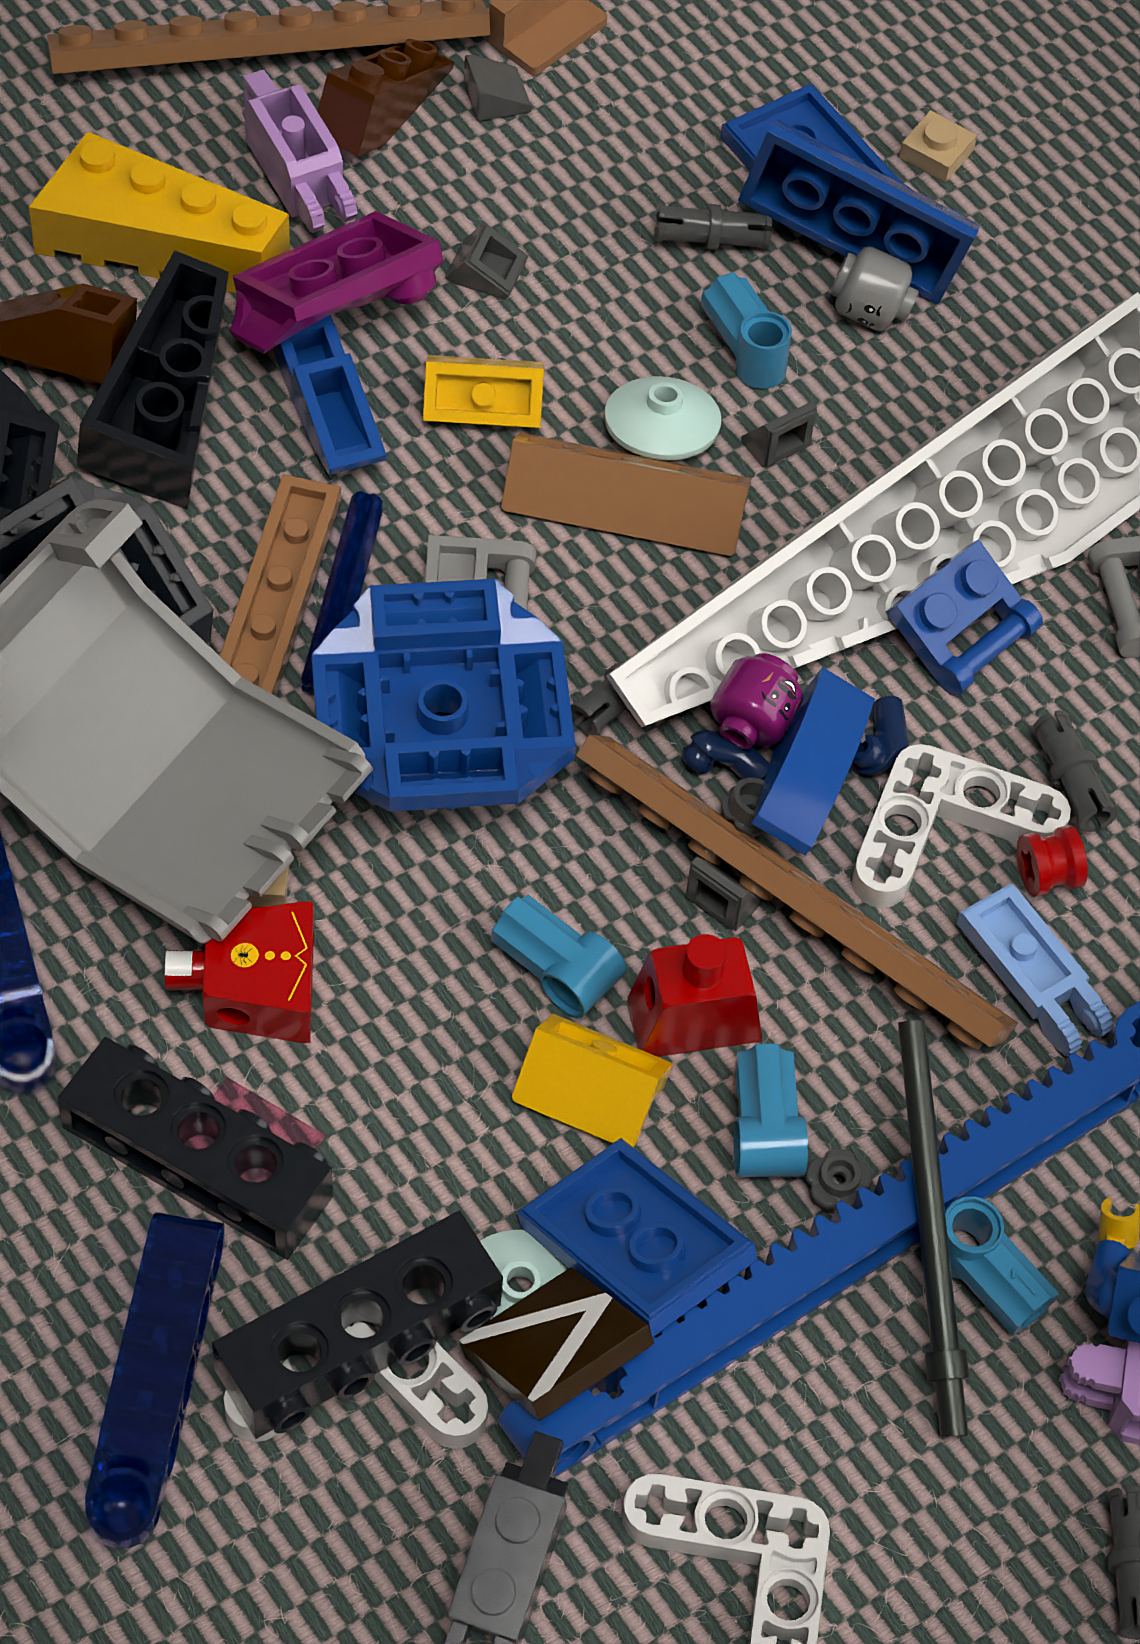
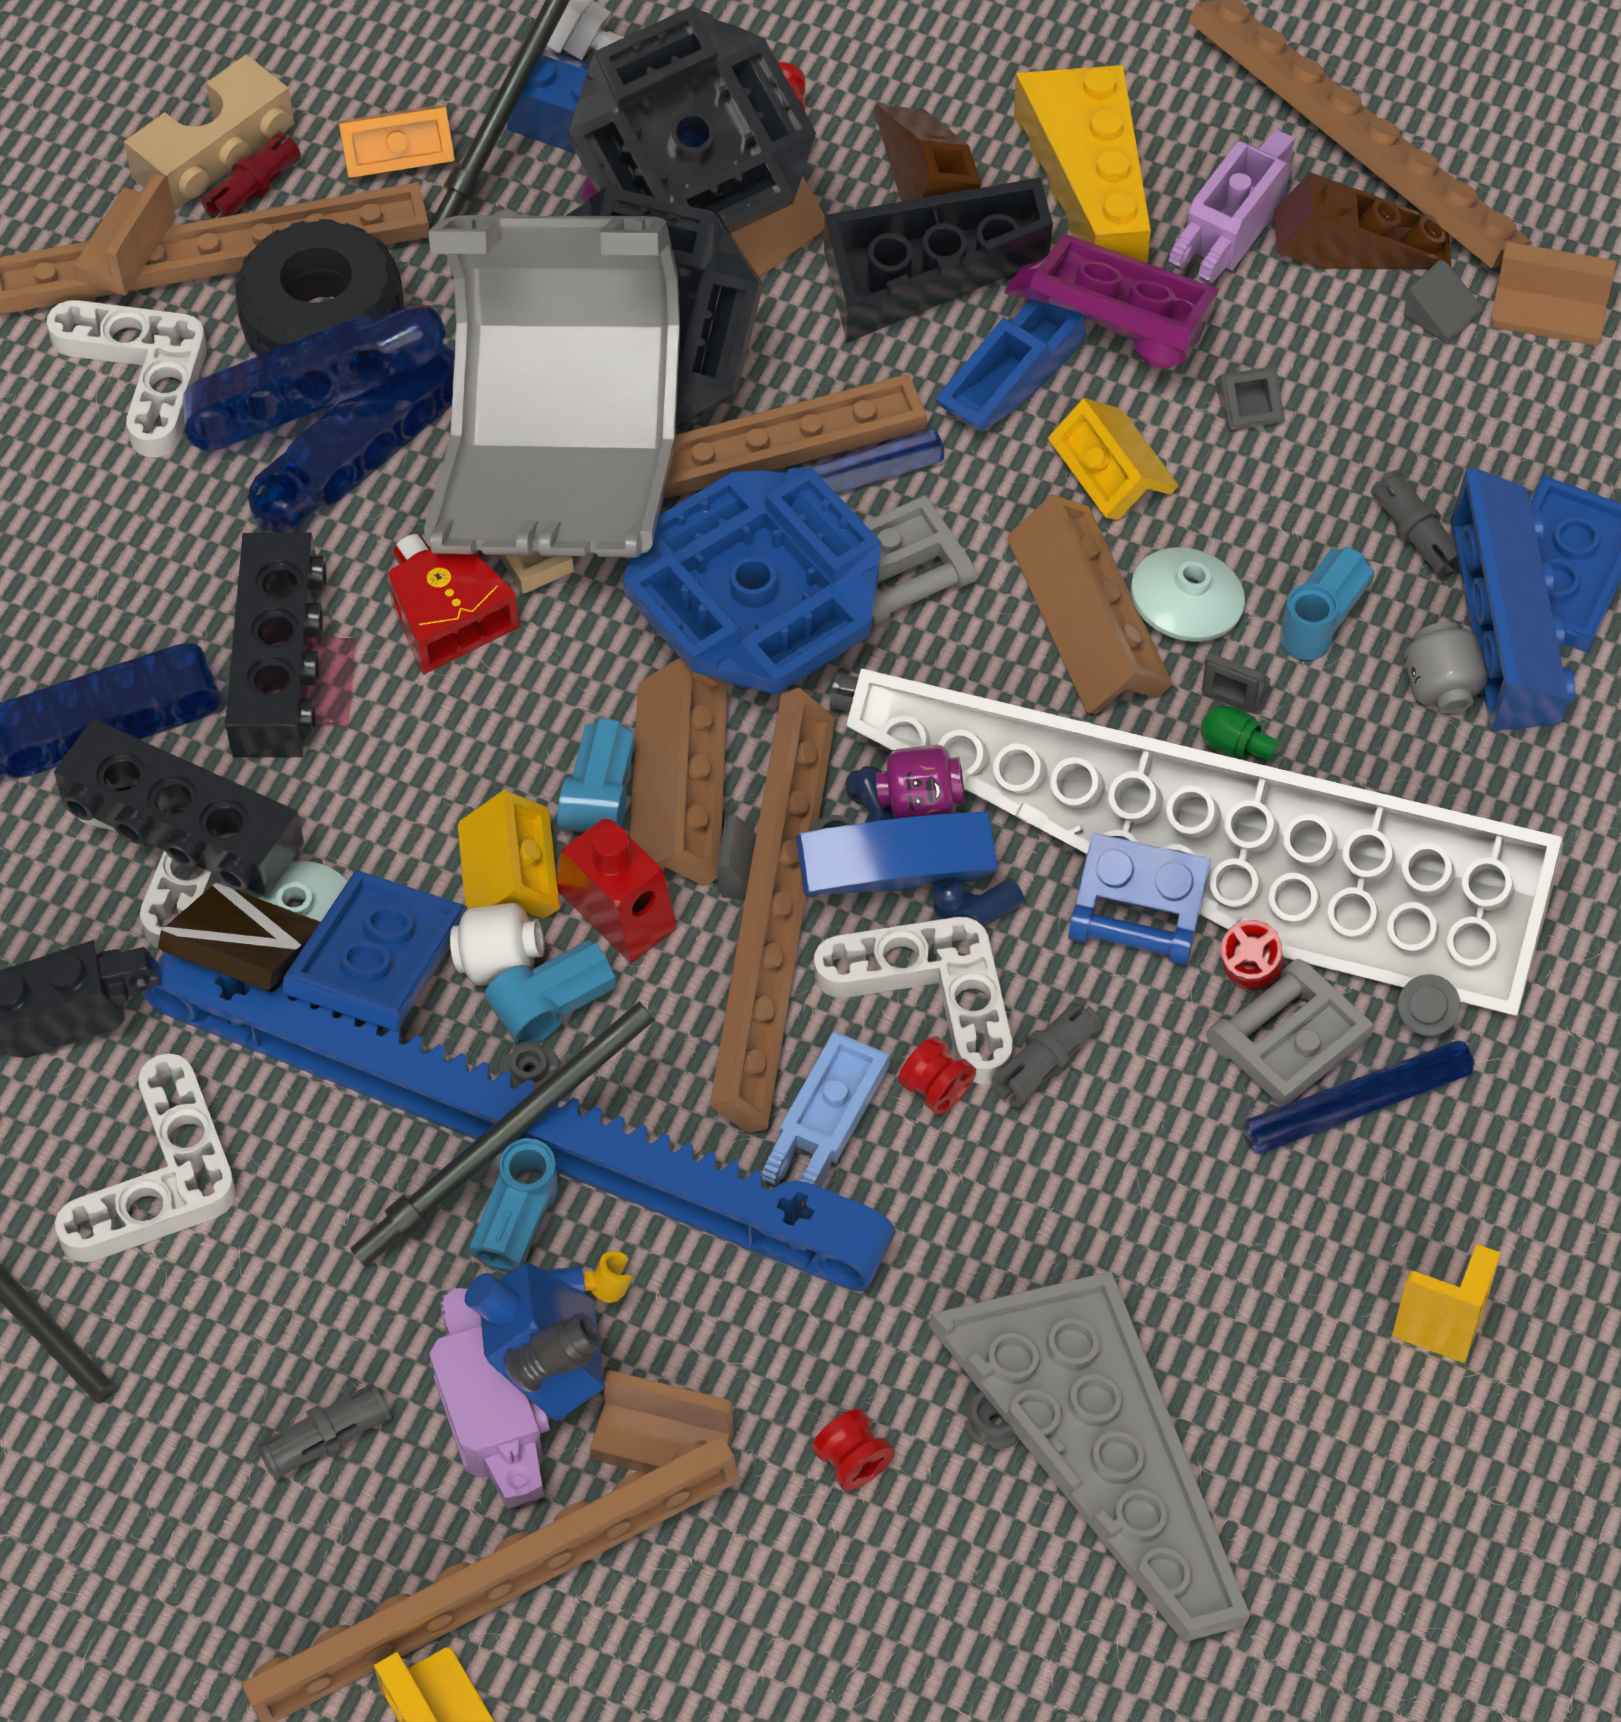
camera: 65 degrees right, 0 degrees up
none -> white head [450,903,545,986]
none -> medium nougat panel [630,658,728,886]
none -> green cylinder [1201,705,1282,763]
none -> wheel [1221,920,1283,990]

